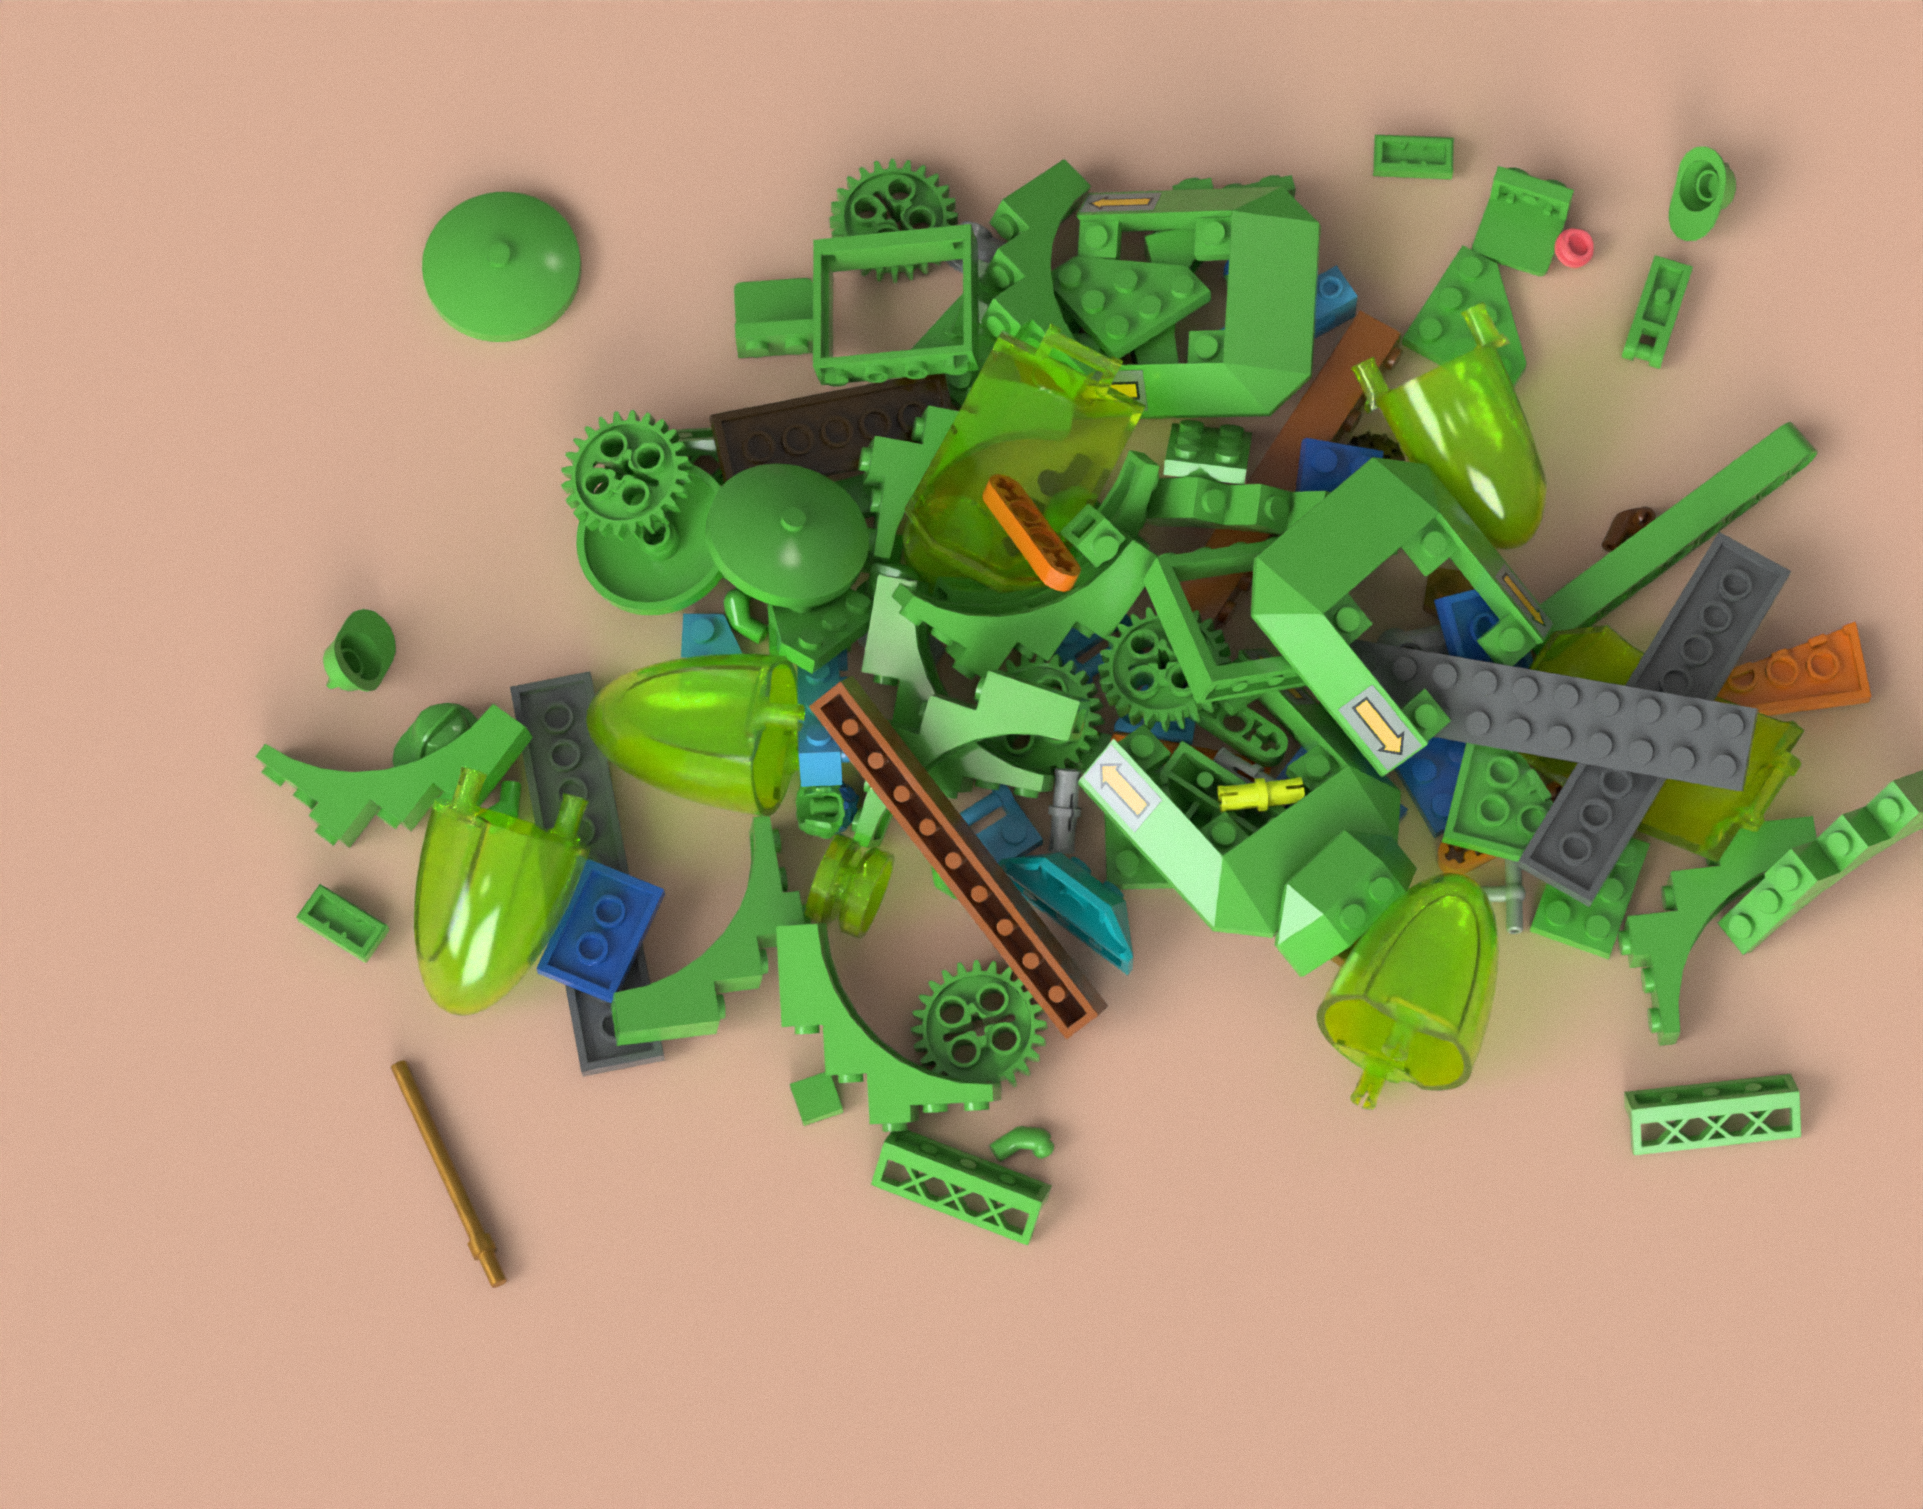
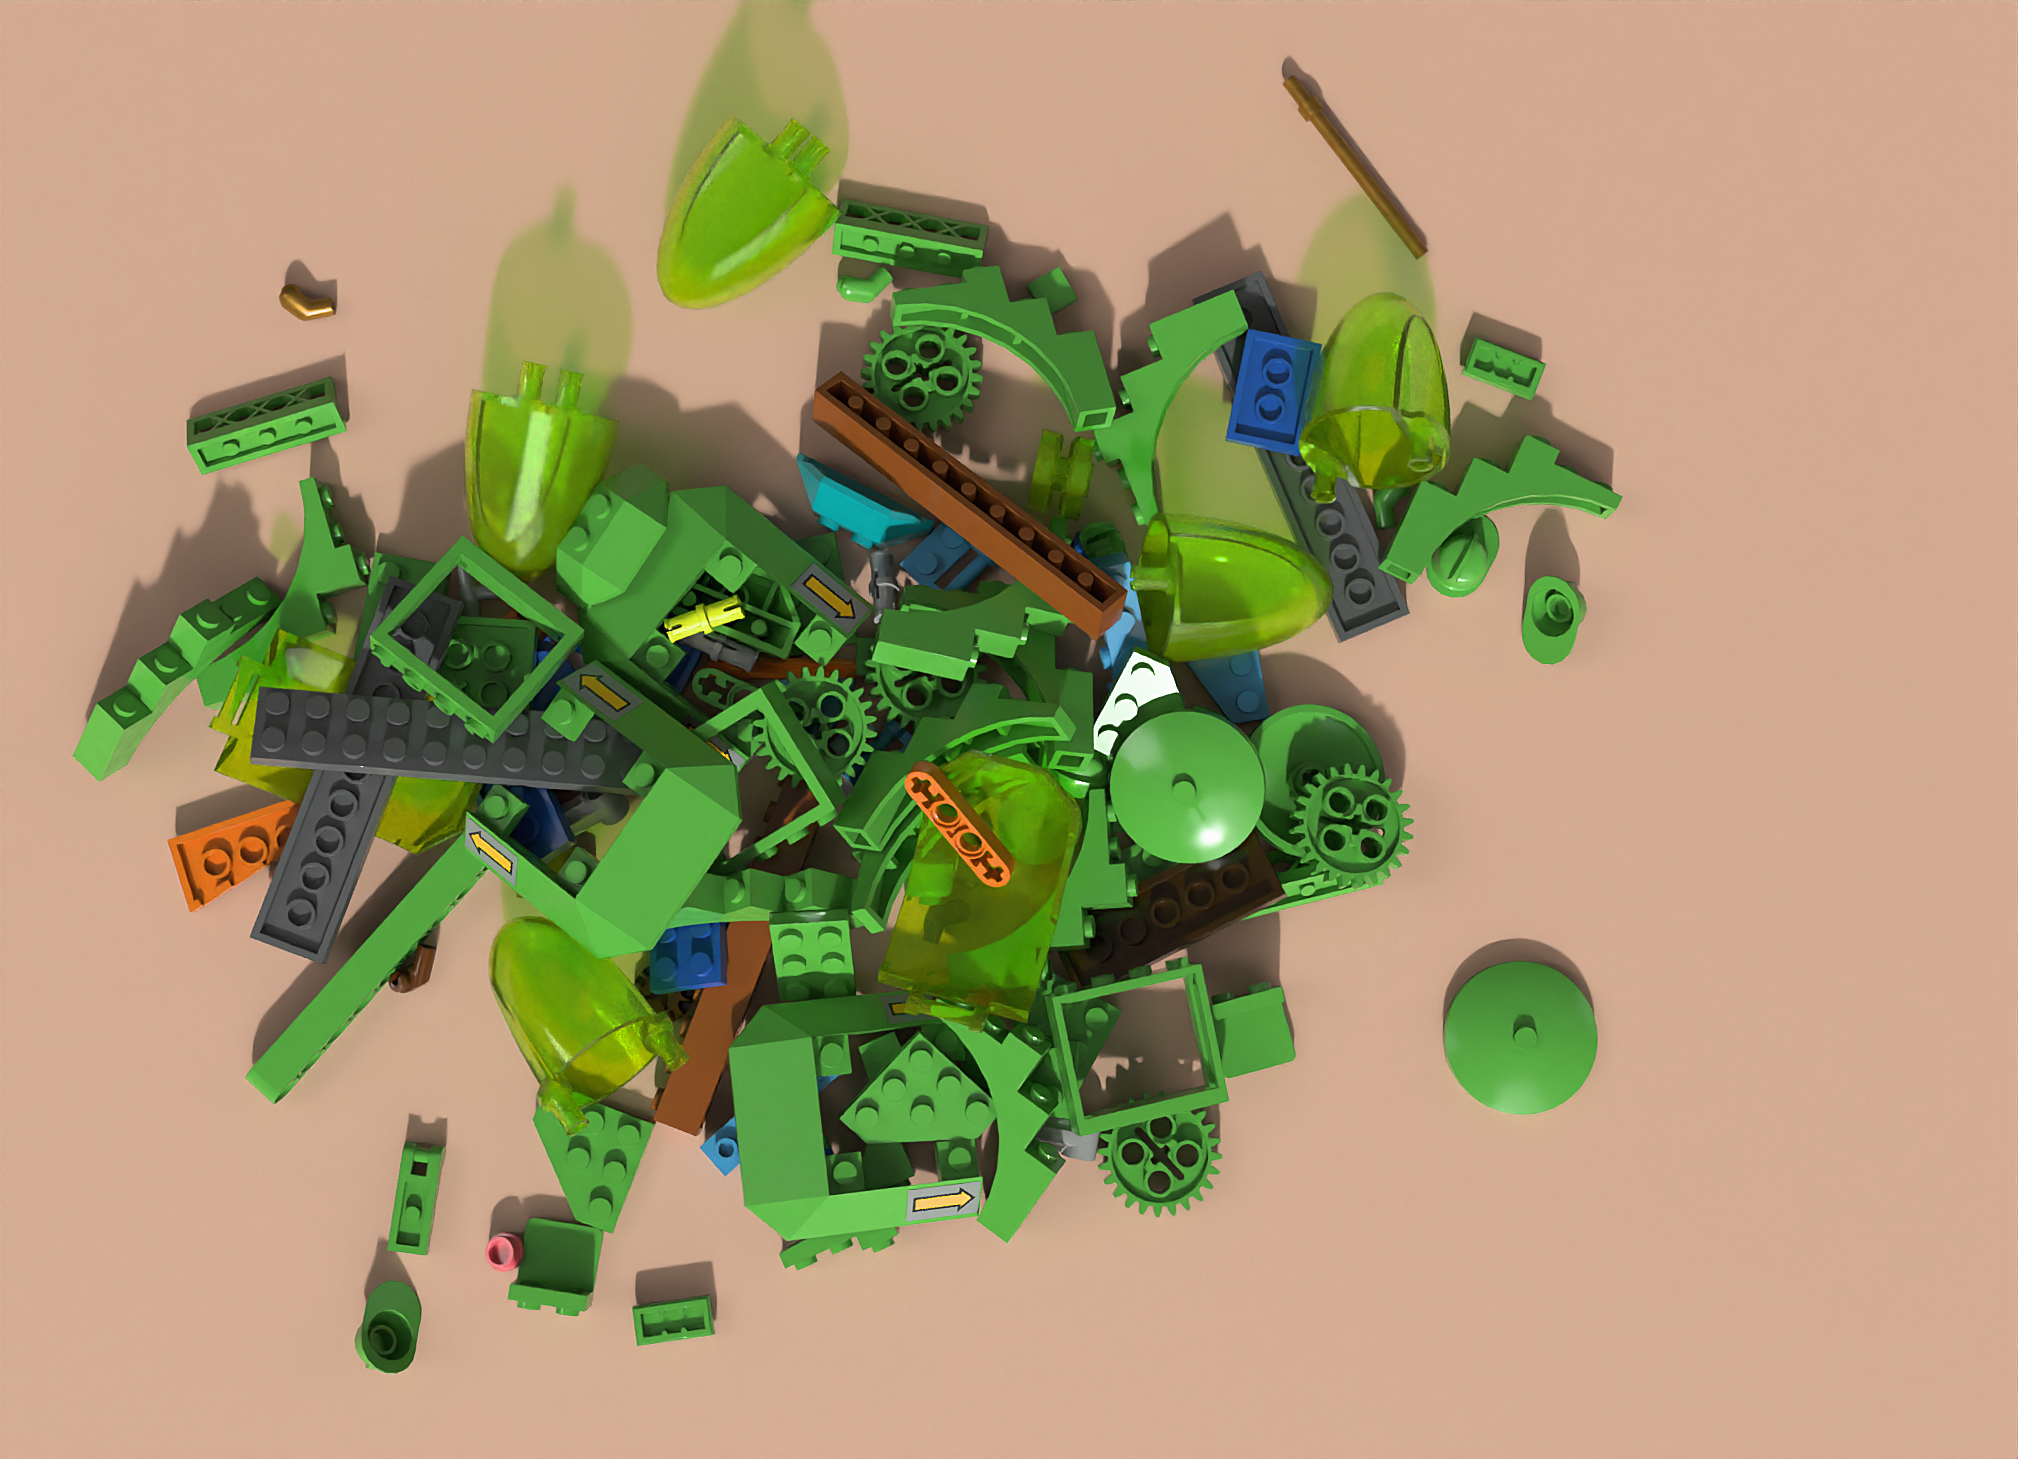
camera: 160 degrees right, 15 degrees up
bright green brick [1060,503,1126,568] -> none
none -> pearl gold arm [279,284,336,321]
none -> bright green window [370,535,585,743]
none -> clear neon green windscreen [656,112,843,310]

